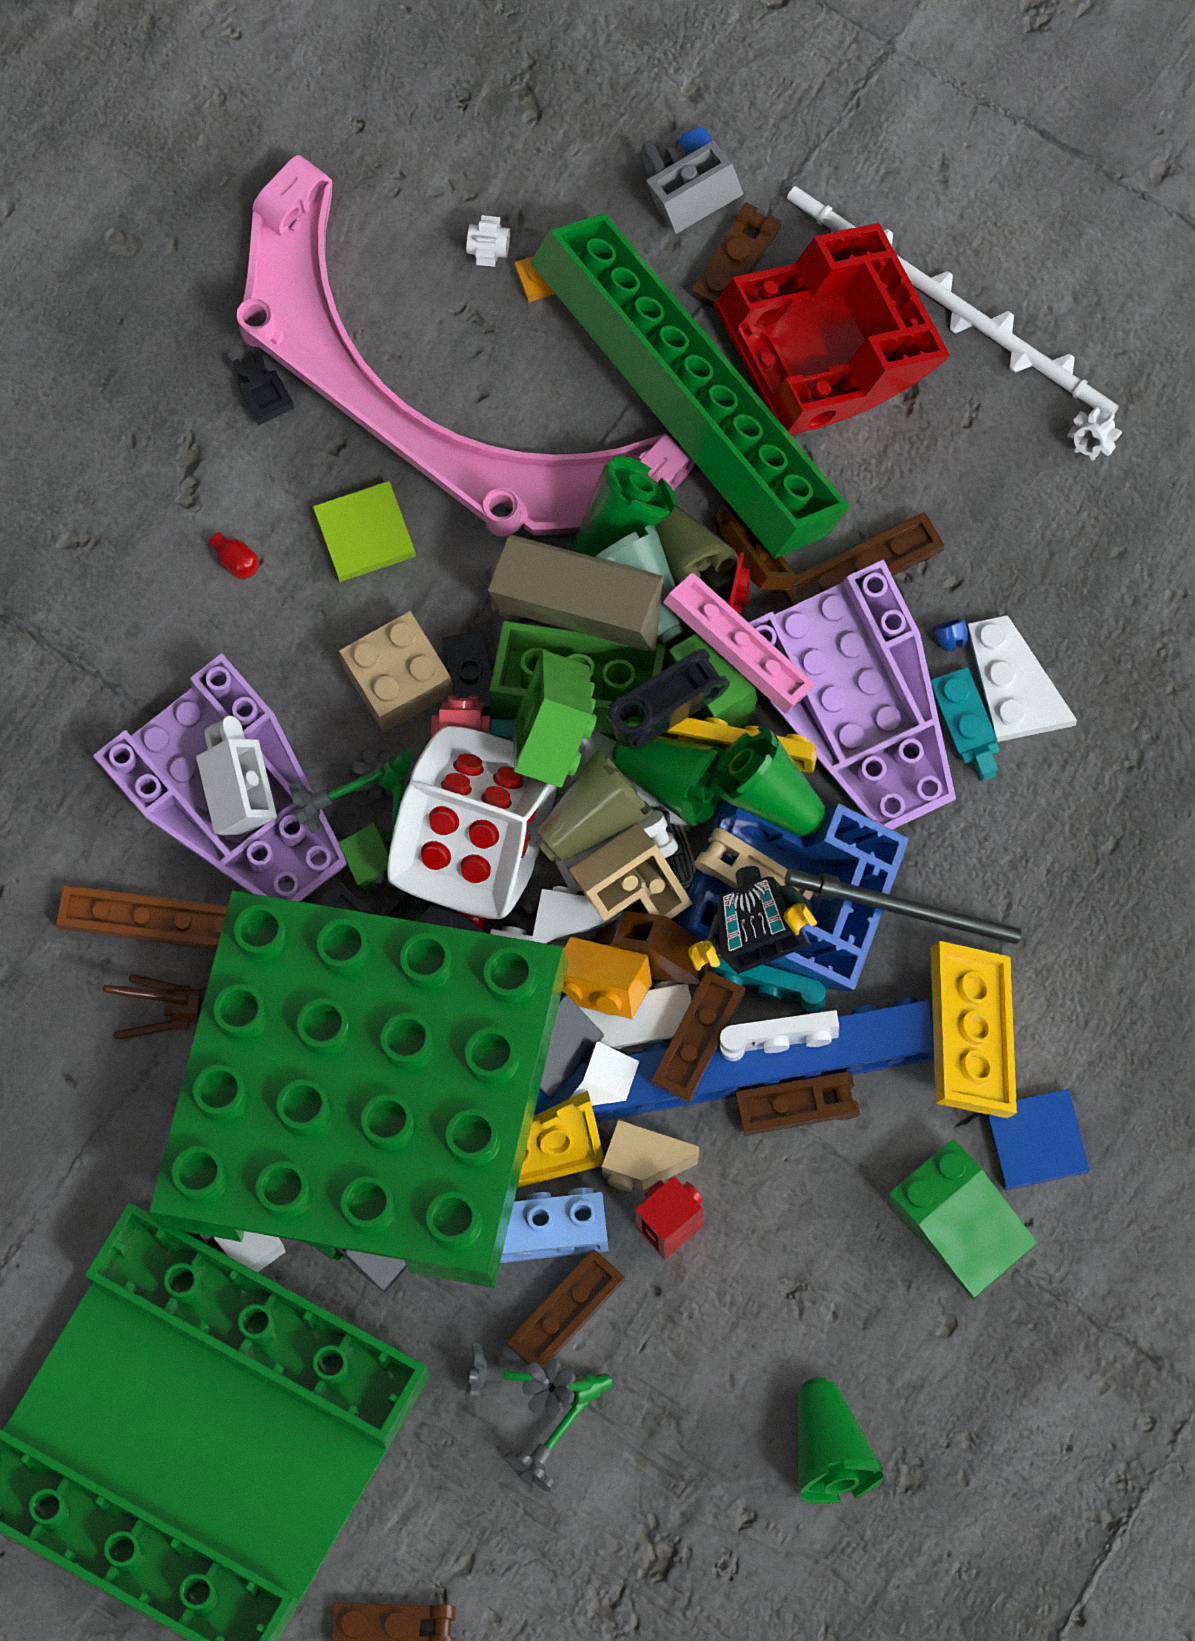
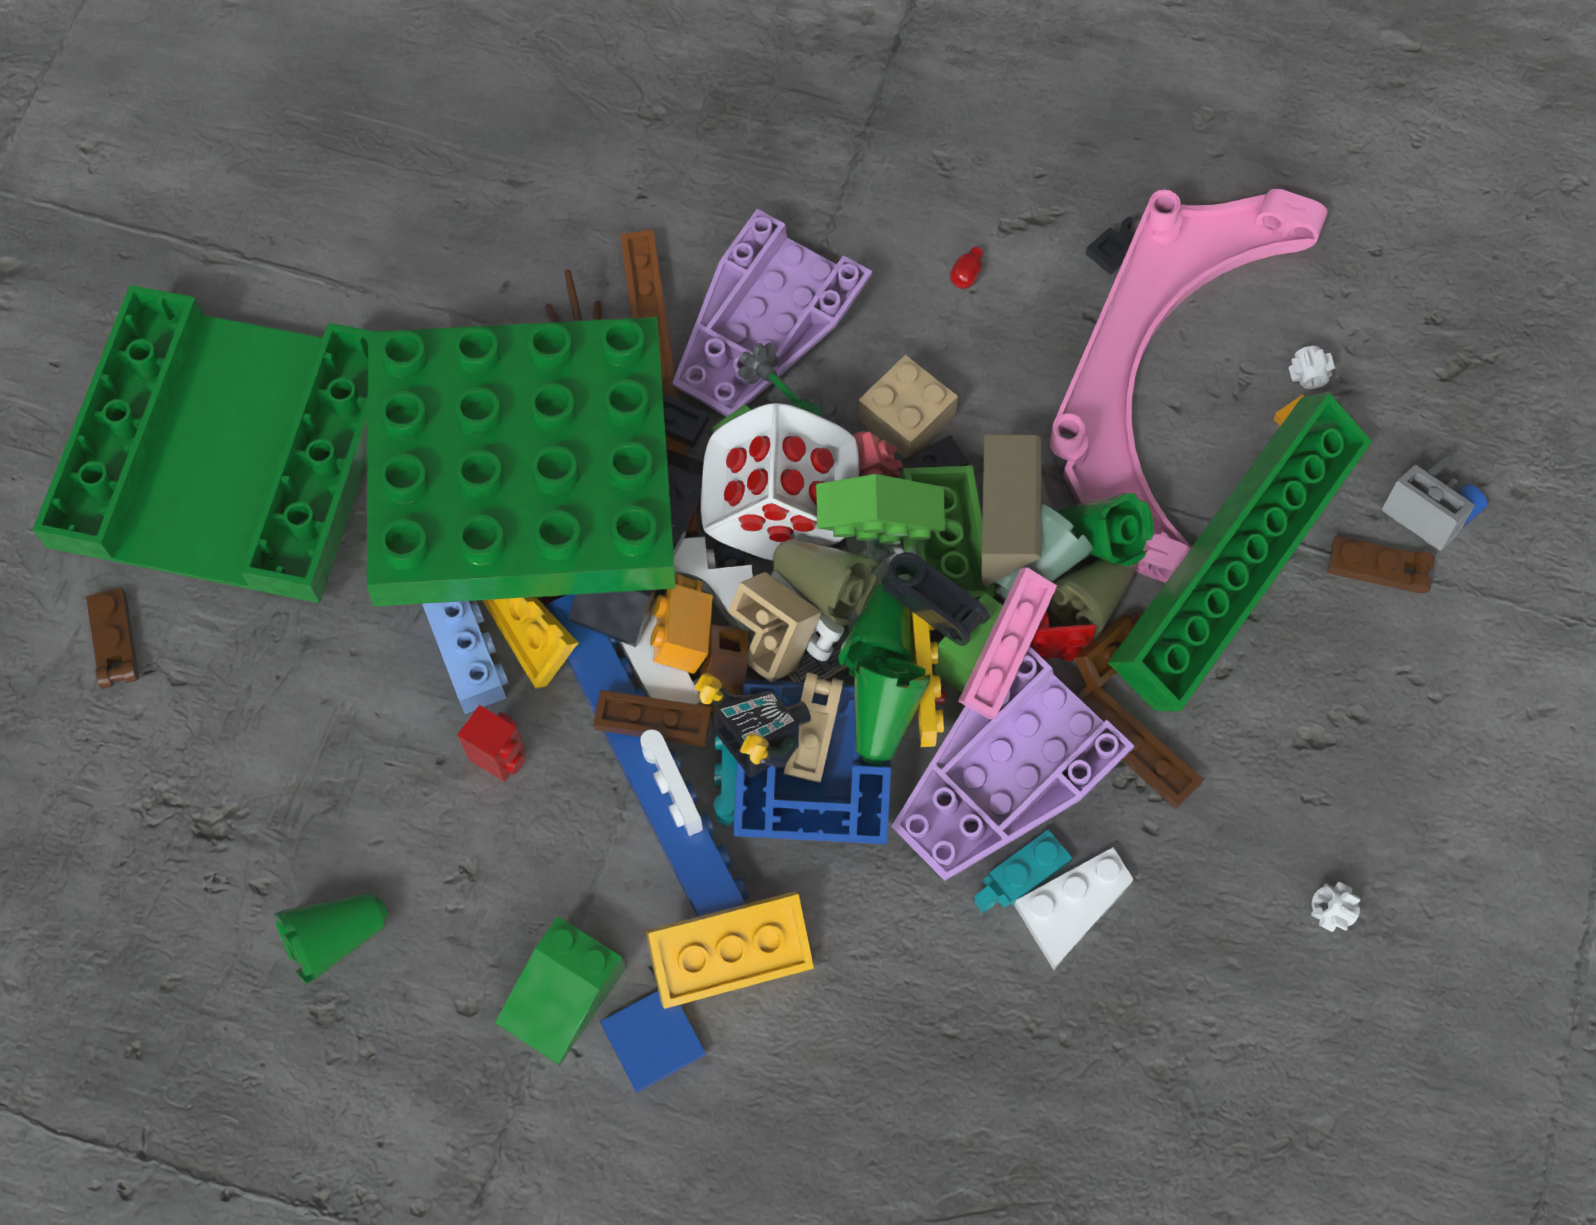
camera: 70 degrees right, 5 degrees down
white brick [196,716,277,835] -> none
lime tile [313,481,416,582] -> none
dark grey plant [465,1342,612,1492] -> none
reddish brown plate [506,1249,625,1367] -> none
white sticker [569,1041,640,1106] -> none
tan slope [602,1120,699,1192] -> none
red slope [713,222,950,435] -> none
reddish brown plate [736,1072,860,1136] -> none
pearl dark grey bar [784,869,1021,944] -> none
white plant [787,186,1119,415] -> none
blue hinge [933,618,968,652] -> none

